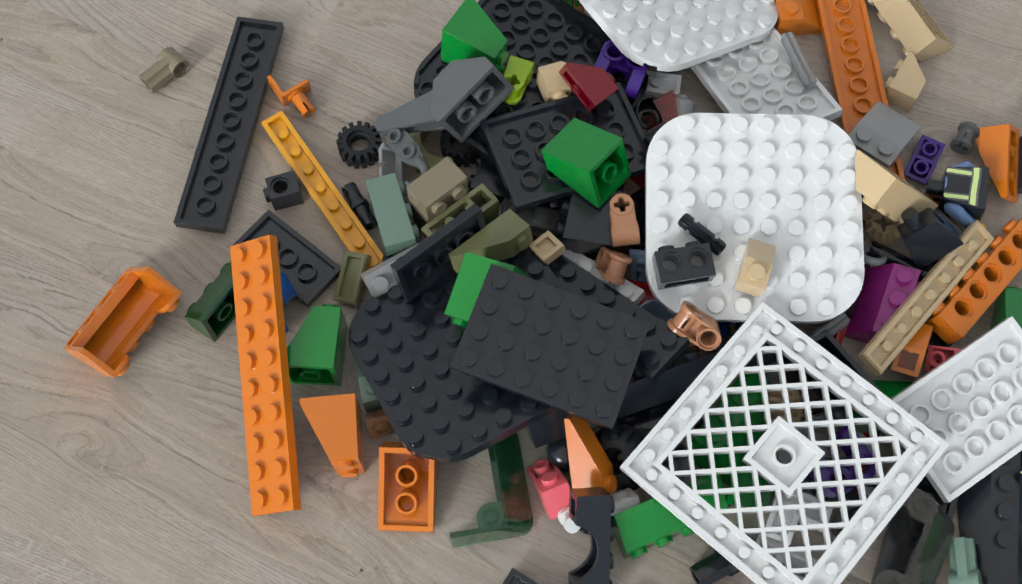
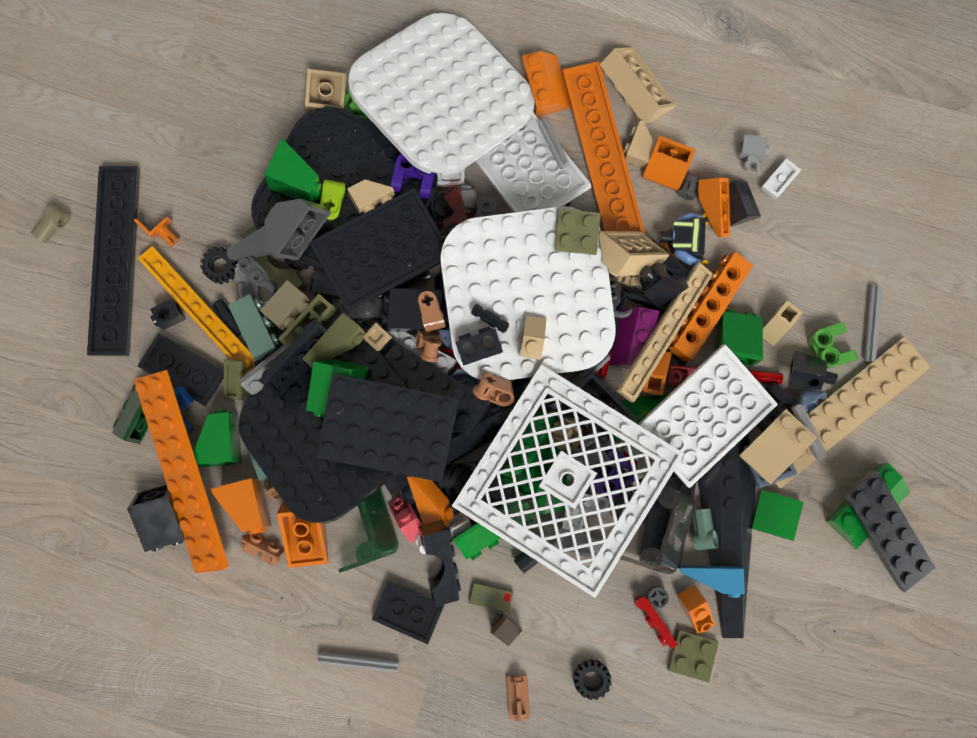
camera: 10 degrees left, 15 degrees up
orange windscreen [64,266,182,378] -> none
green slope [541,118,631,208] -> none
dark red slope [559,62,619,112] -> none
light grey slope [848,101,921,170] -> none
dark purple slope [904,134,946,186] -> none
none -> black slope [127,484,185,552]
none -> nougat hinge [241,533,285,566]
none -> olive plate [555,209,601,255]
none -> orange slope [642,135,696,191]

